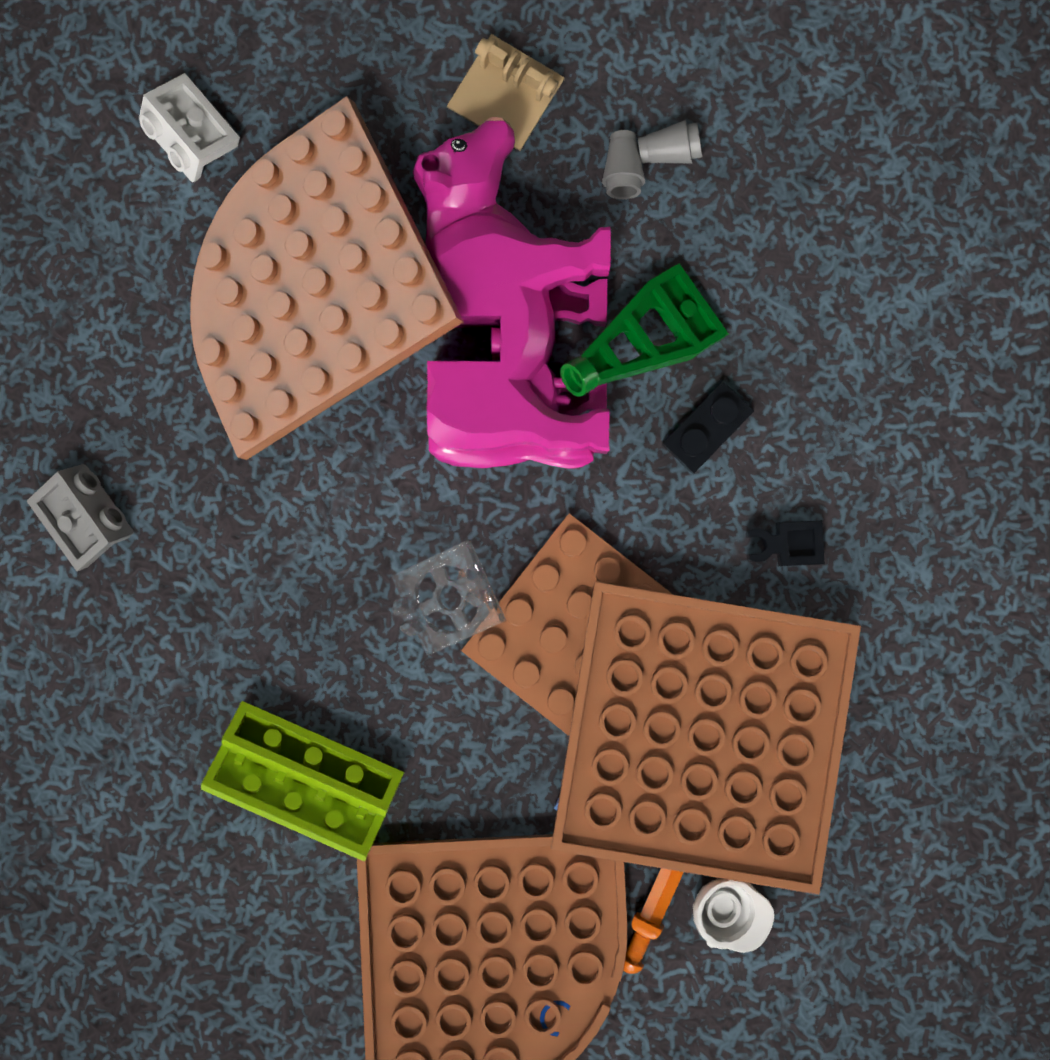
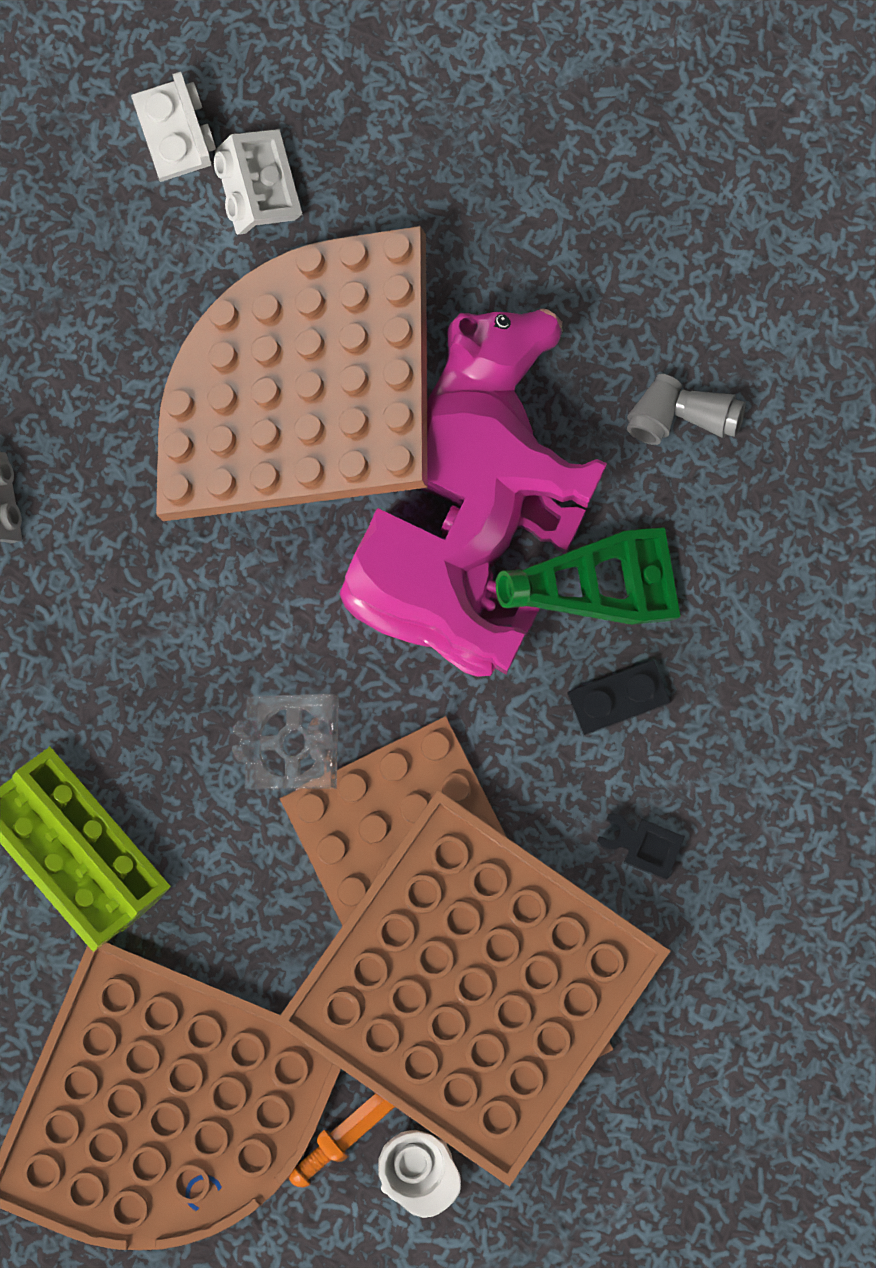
camera: 25 degrees right, 5 degrees down
tan hinge [447,34,565,151] -> none
none -> white bracket [131,72,216,182]

